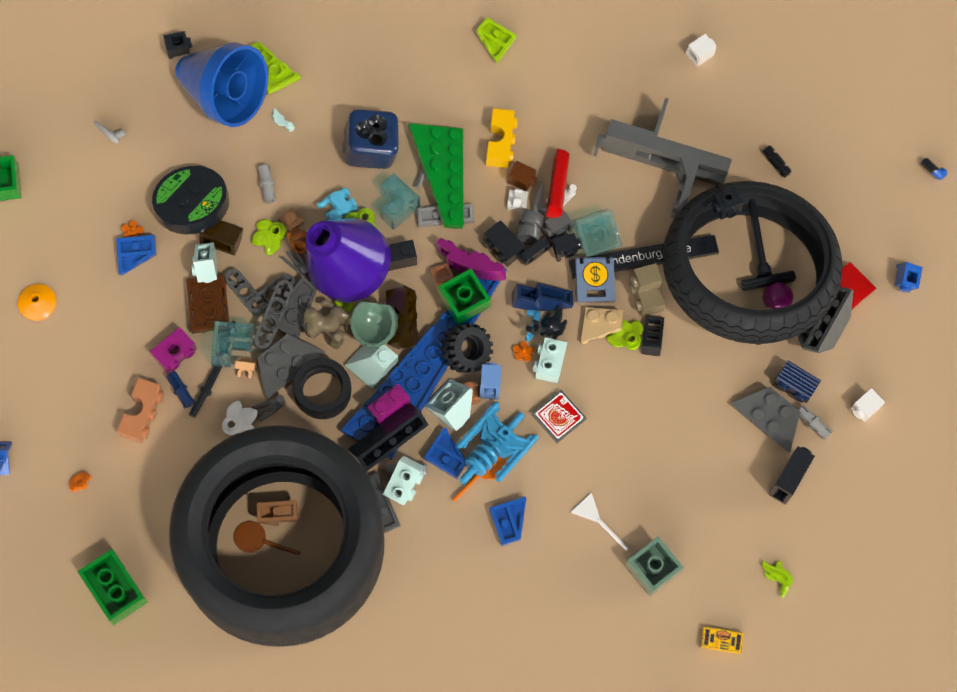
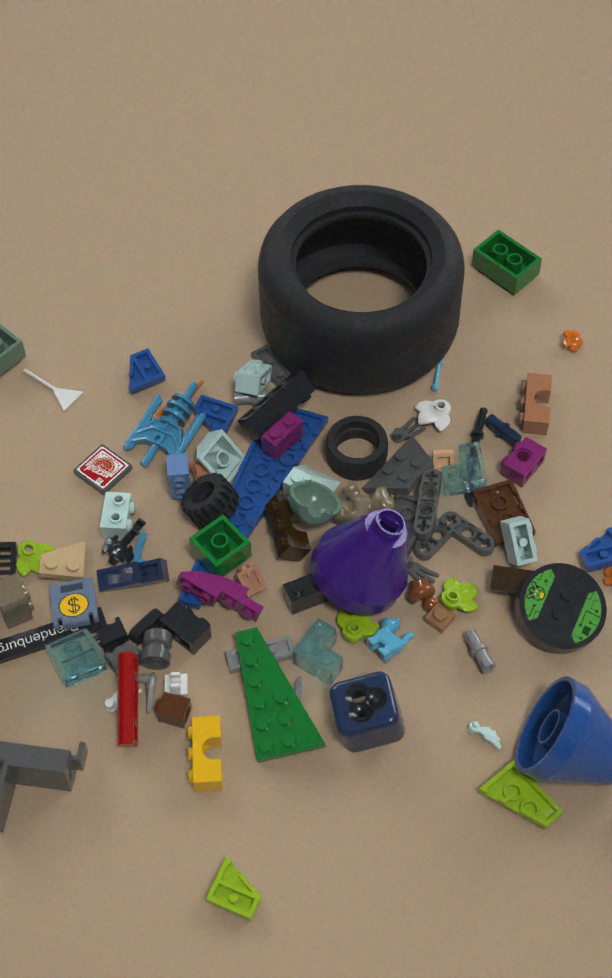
camera: 175 degrees right, 15 degrees down
orange plant [513,342,535,362] -> none

